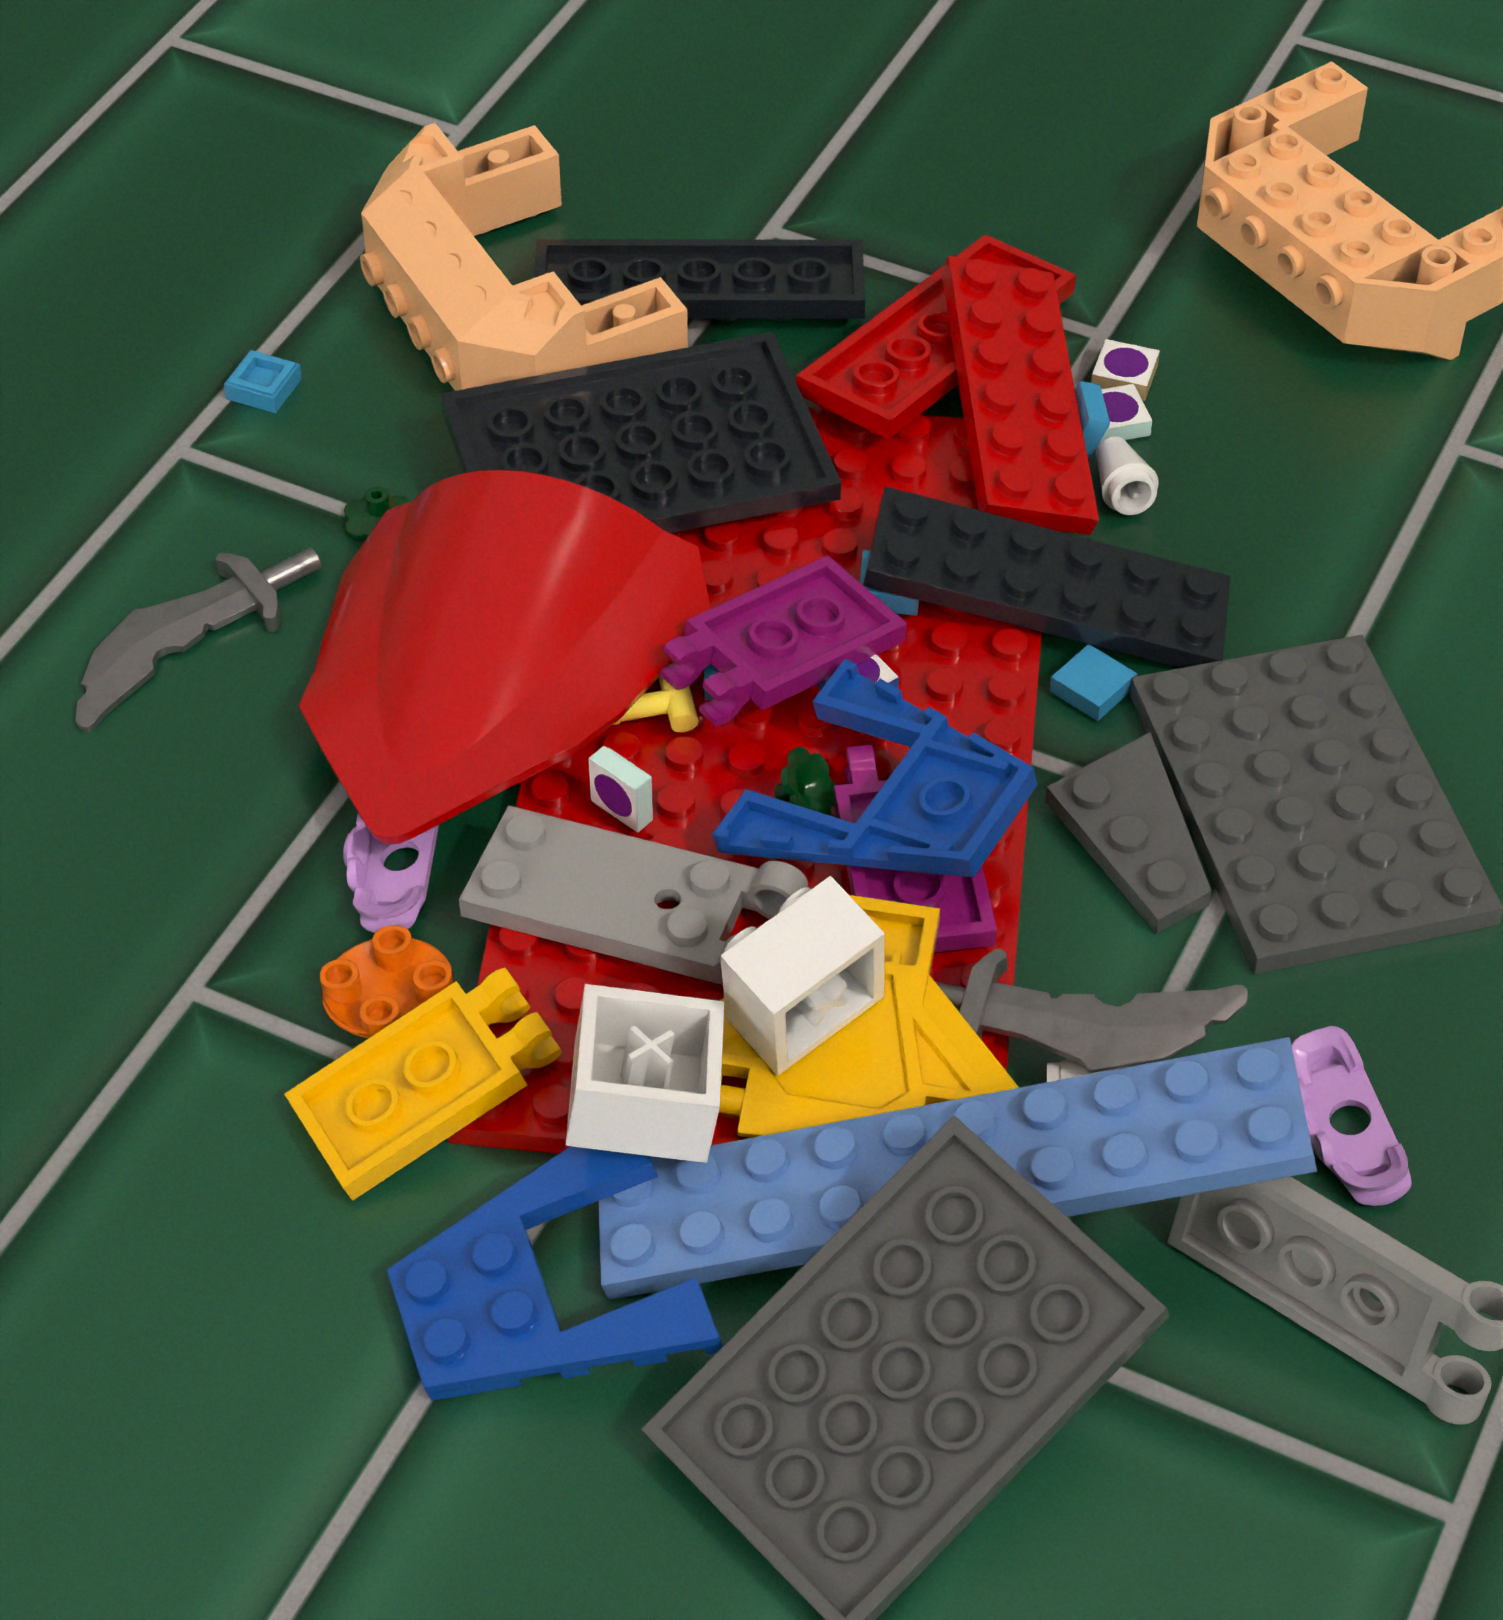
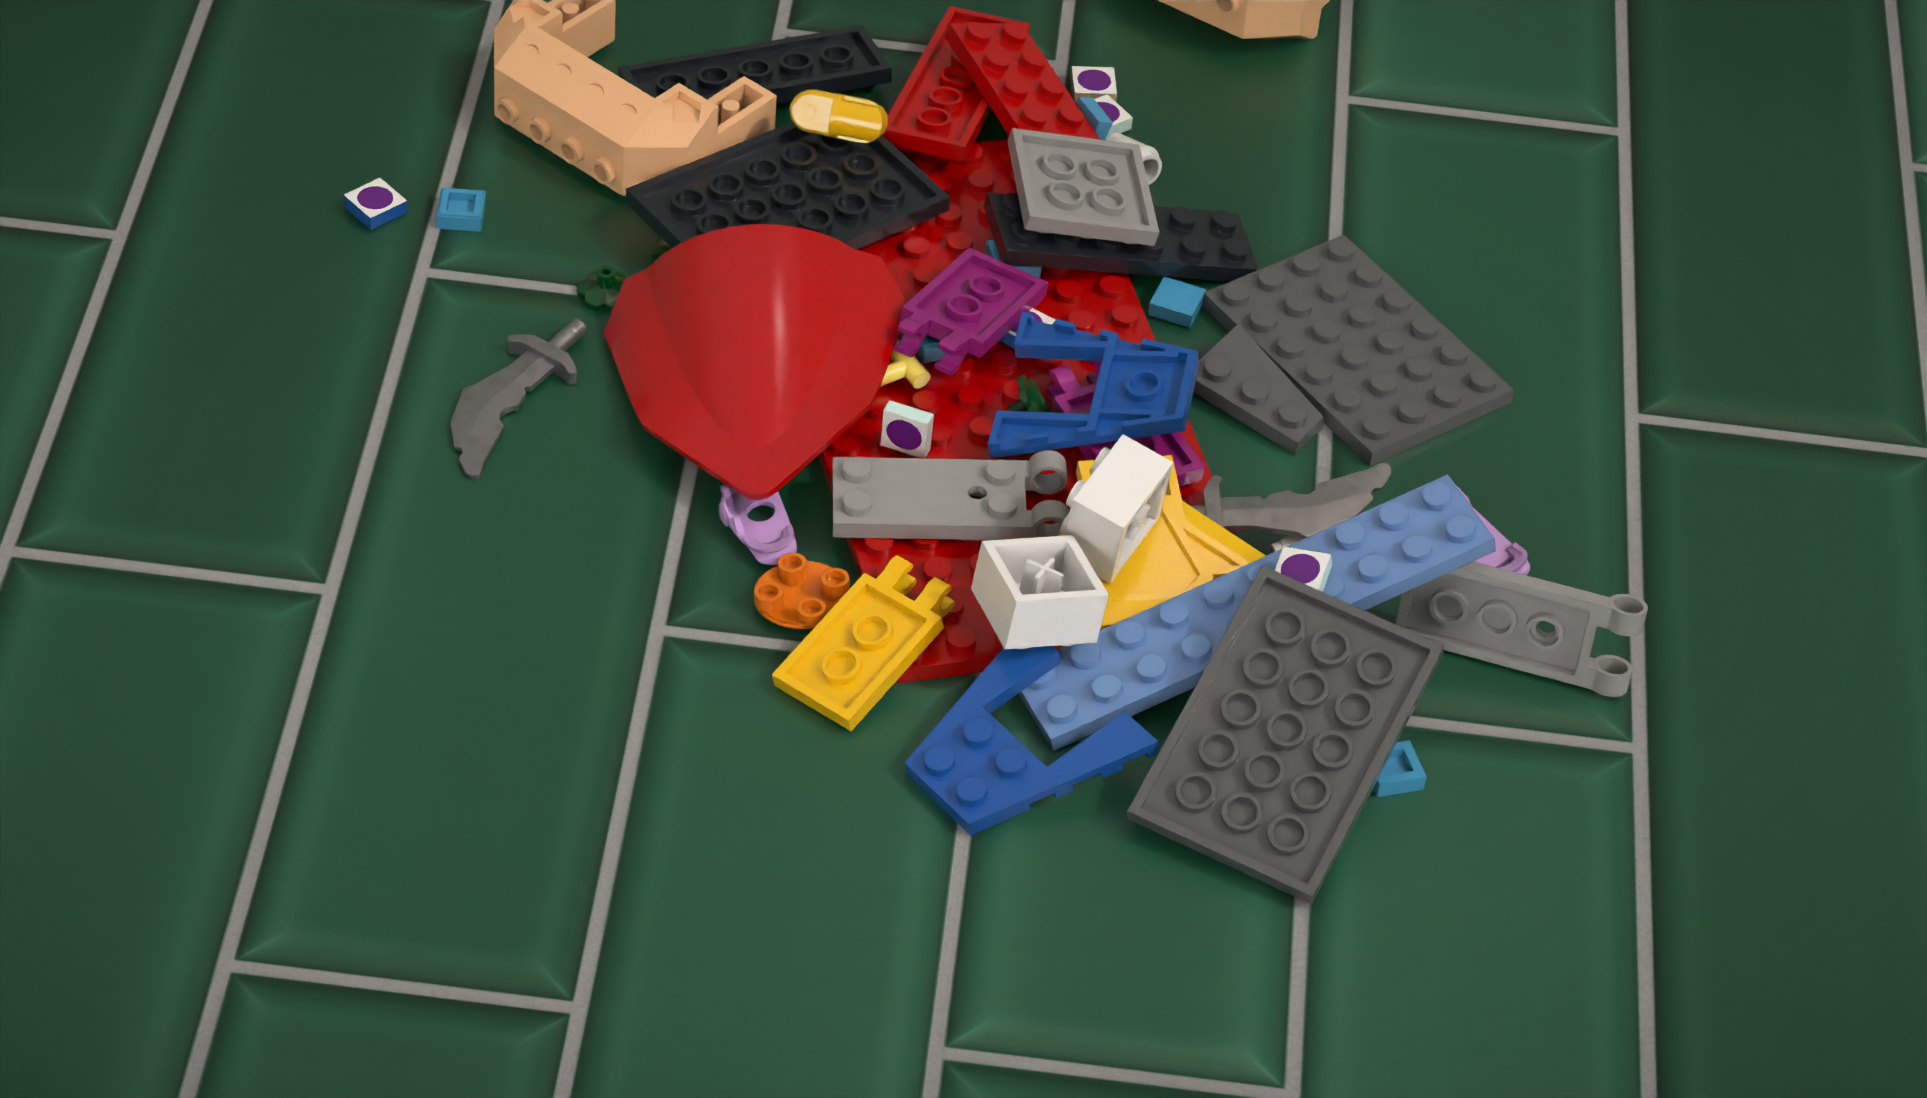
camera: 25 degrees left, 5 degrees down
none -> tile [344,178,407,230]
none -> yellow arm [790,90,888,143]
none -> light grey plate [1007,128,1160,246]
none -> tile [1275,547,1332,592]
none -> dark azure tile [1373,740,1427,797]

